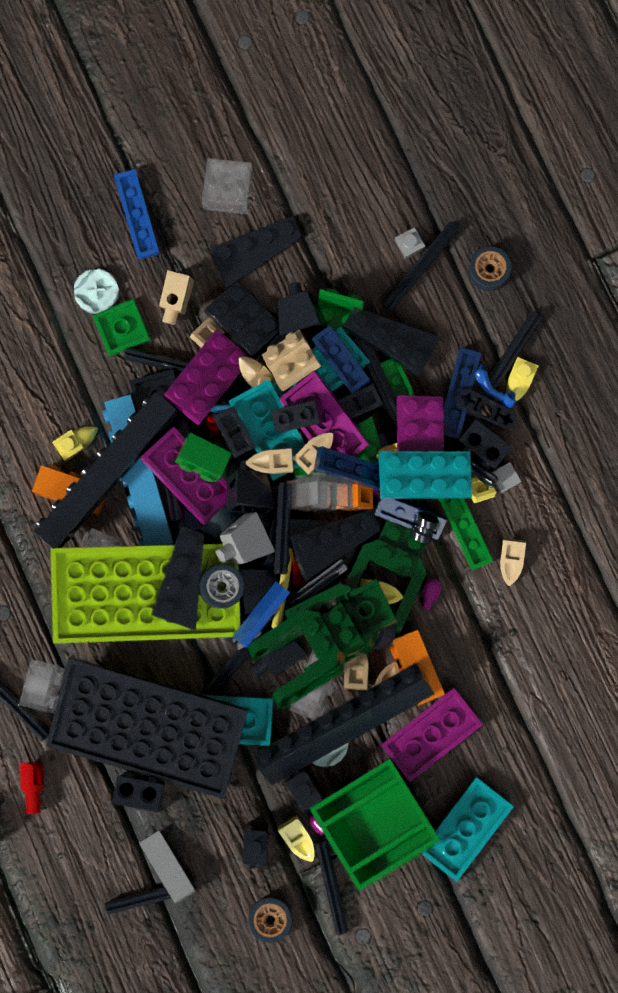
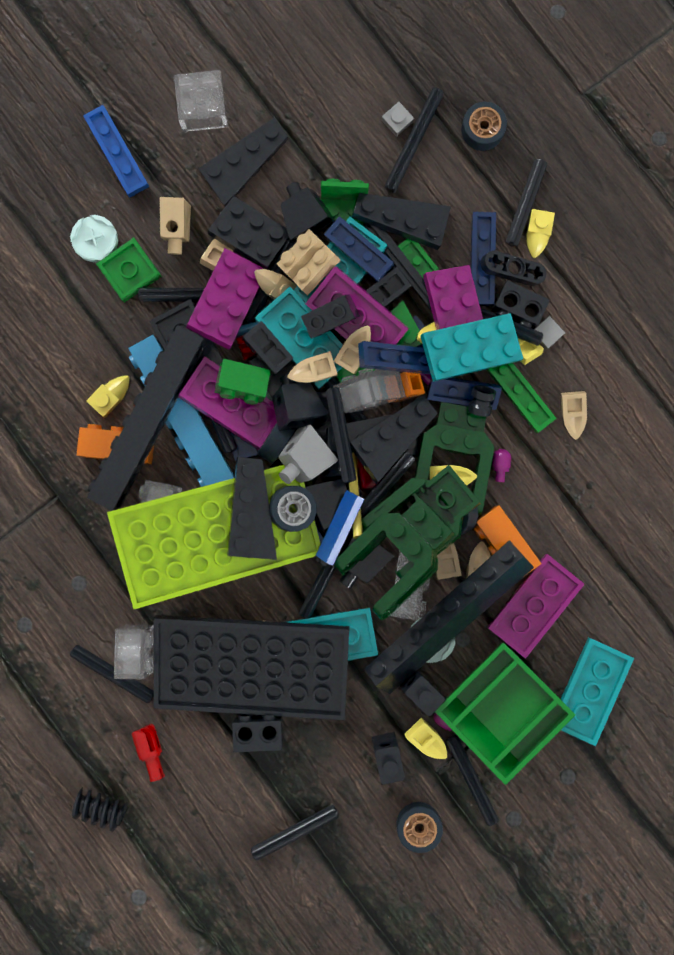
camera: 20 degrees left, 5 degrees up
light grey tile [139,831,196,904] -> none
blue piece [474,364,516,409] -> none

